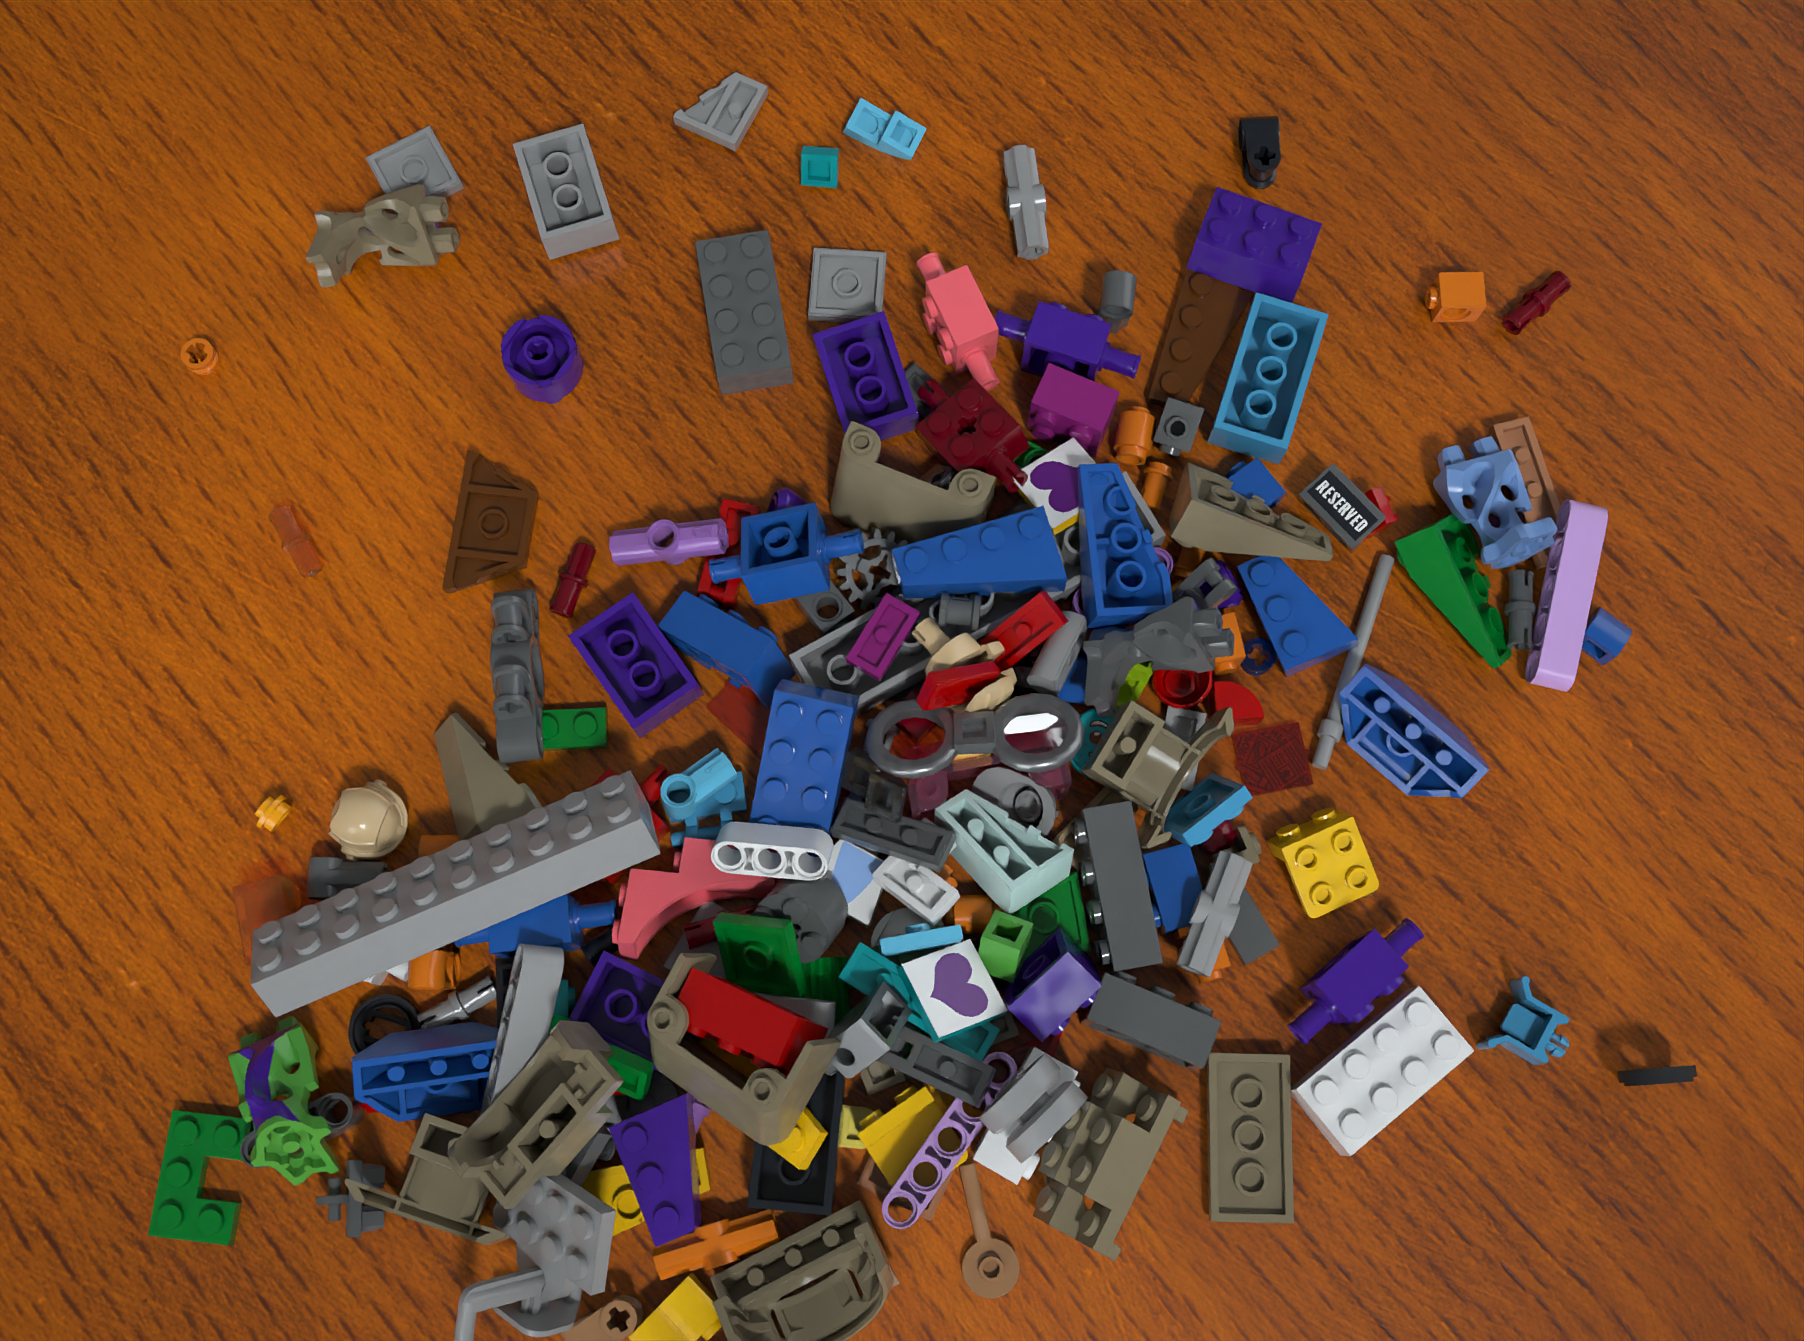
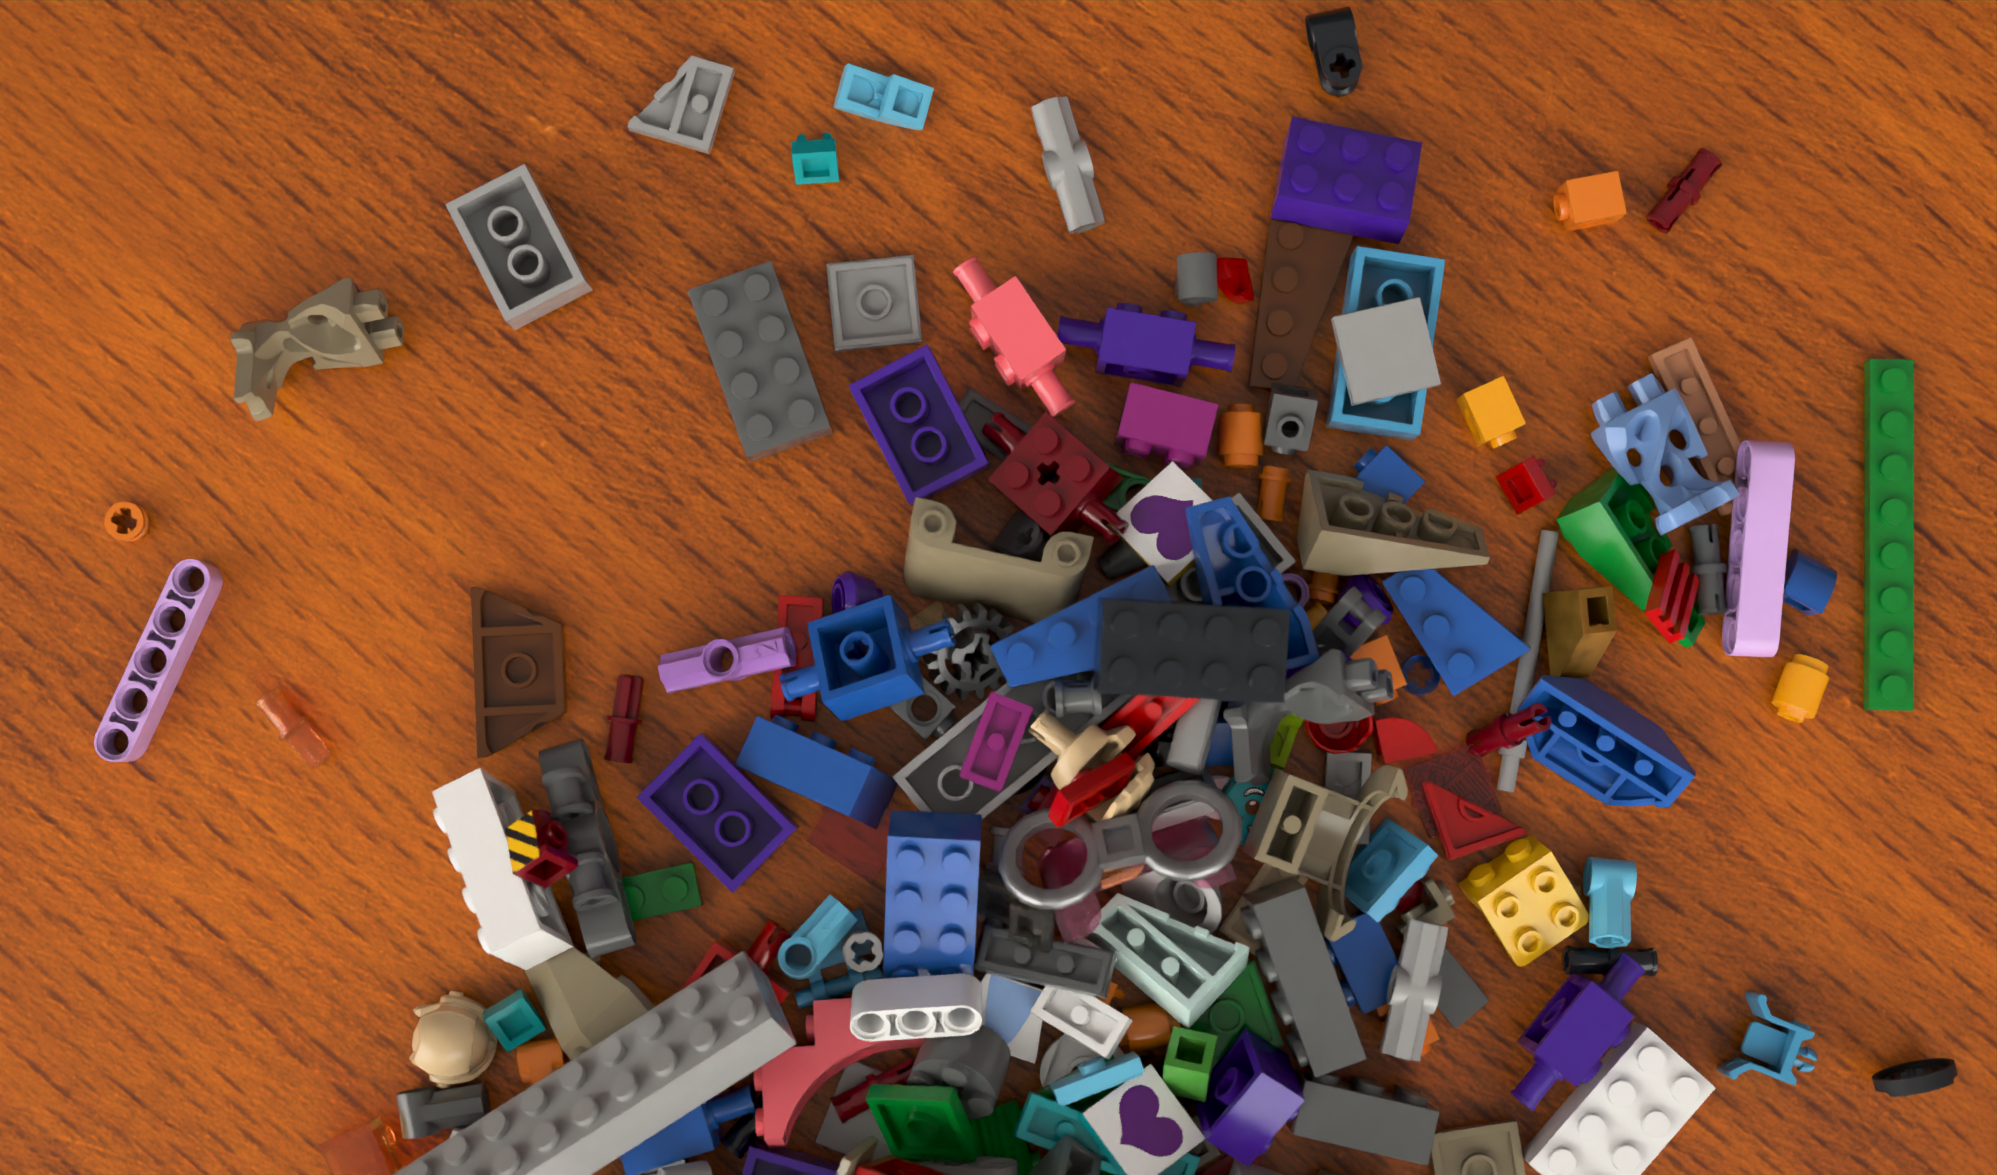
camera: 15 degrees left, 10 degrees up
light orange plate [255,795,292,832] -> none
light grey tile [365,125,464,215] -> none
dark purple brick [501,315,584,404] -> none
panel [1298,464,1385,553] -> none
none -> lavender beam [94,559,223,762]
none -> white brick [432,768,574,970]
none -> teal tile [483,988,546,1052]
none -> dark red brick [505,809,579,888]
none -> light grey bush [842,930,883,972]
none -> black brick [1093,597,1290,703]
none -> red tile [1217,257,1254,305]
none -> light grey tile [1331,297,1441,406]
none -> red tile [1420,780,1527,861]
none -> light orange brick [1456,376,1526,449]
none -> dark red pin [1466,703,1551,758]
none -> pearl gold slope [1542,586,1617,678]
none -> black pin [1562,946,1658,977]
none -> medium azure piece [1583,856,1637,949]
none -> red tile [1644,549,1700,644]
none -> light orange brick [1771,654,1829,723]
none -> green plate [1864,359,1914,711]

